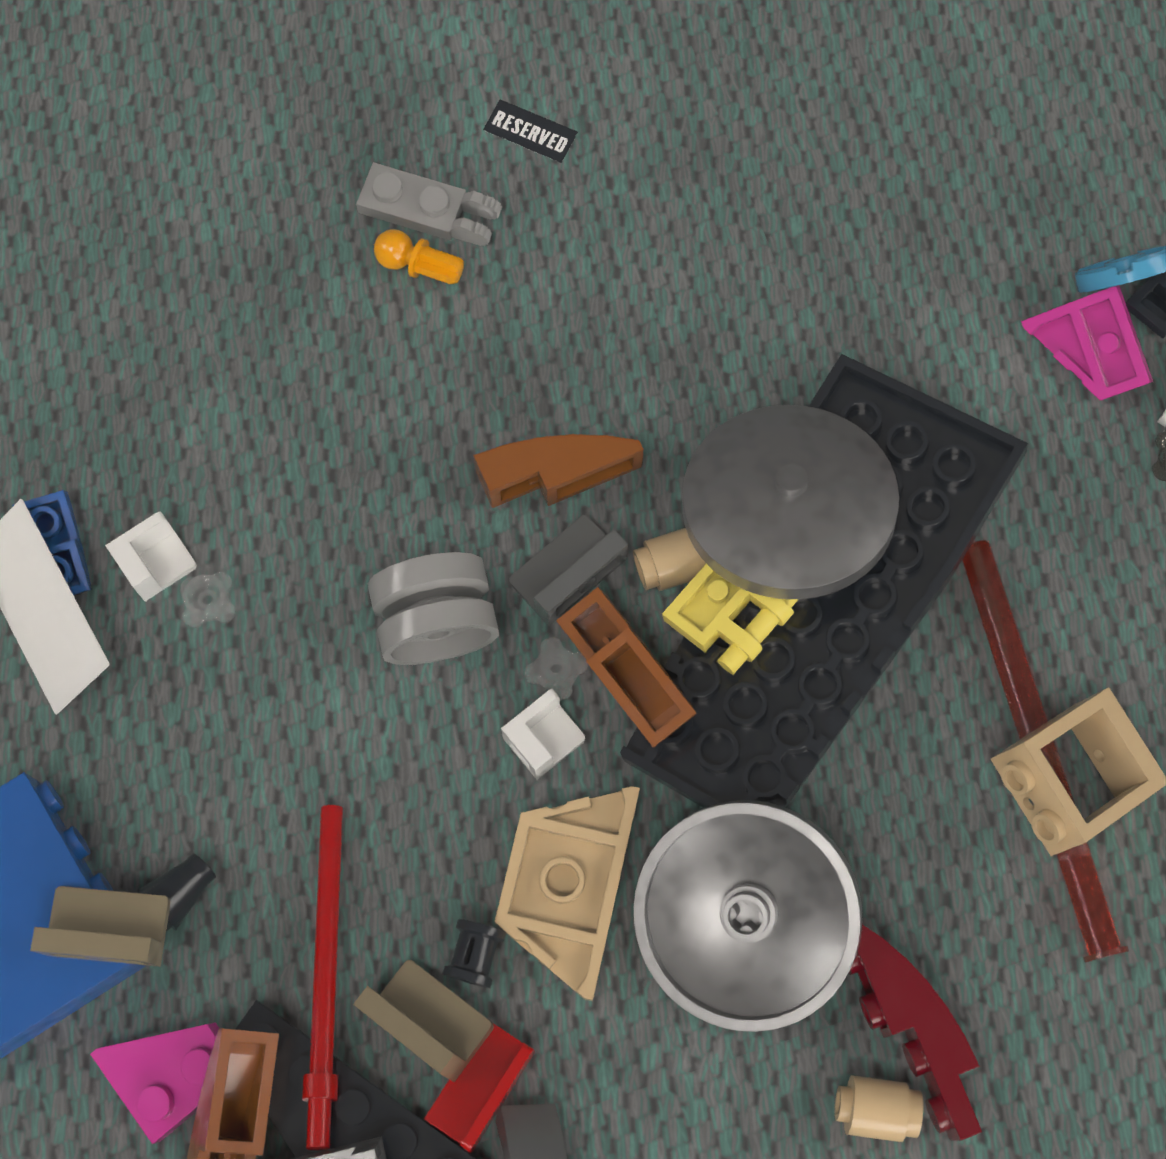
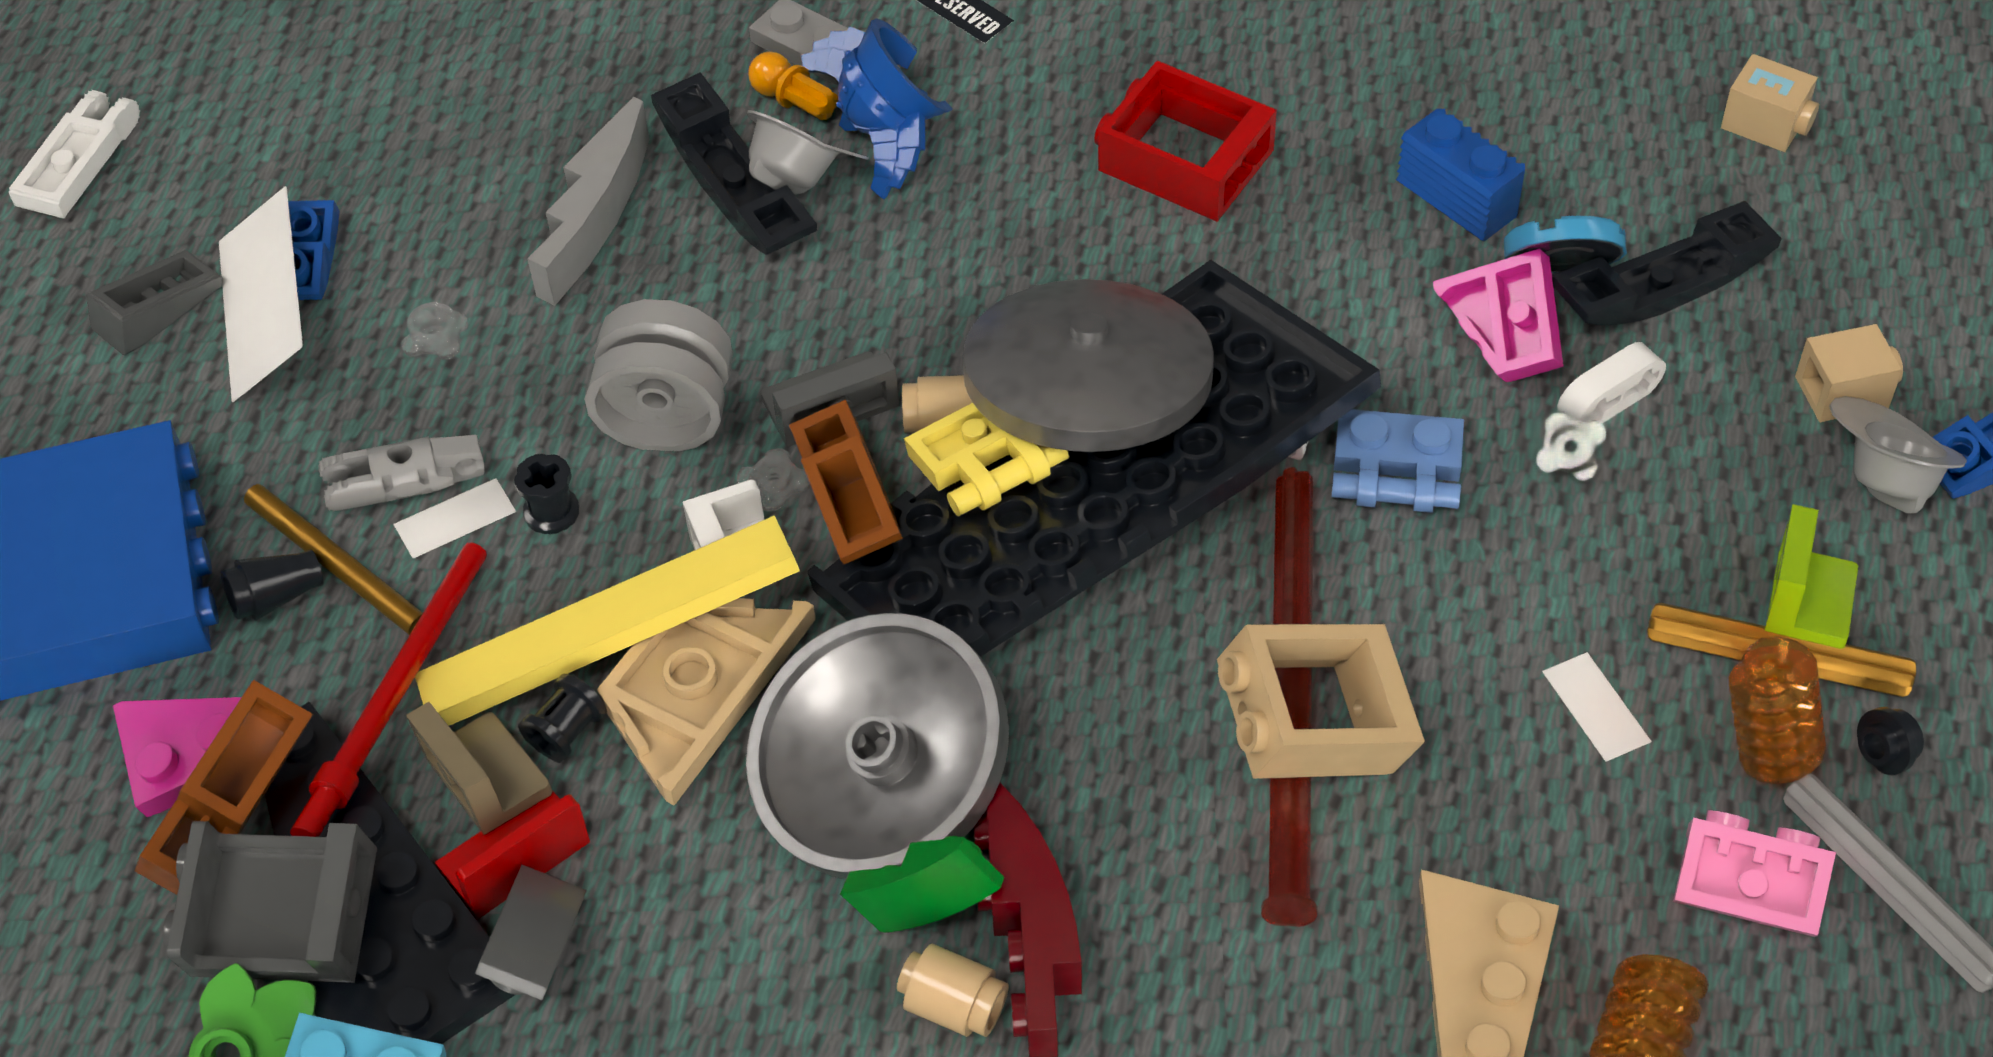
camera: 20 degrees right, 20 degrees down
dark tan panel [30,886,171,967] -> none
white panel [105,512,197,601] -> none
dark orange slope [473,434,644,508] -> none
none -> pearl gold bar [244,484,423,635]
none -> light grey hinge [318,435,484,512]
none -> white sticker [393,478,516,558]
none -> light yellow tile [415,515,800,726]
none -> black bush [514,454,579,534]
none -> light grey slope [527,97,650,306]
none -> black slope [651,72,817,255]
none -> light grey piece [746,110,869,194]
none -> blue helmet [801,18,953,199]
none -> green slope [840,836,1005,933]
none -> red window [1094,60,1277,222]
none -> medium blue plate [1331,409,1464,513]
none -> blue brick [1396,109,1525,241]

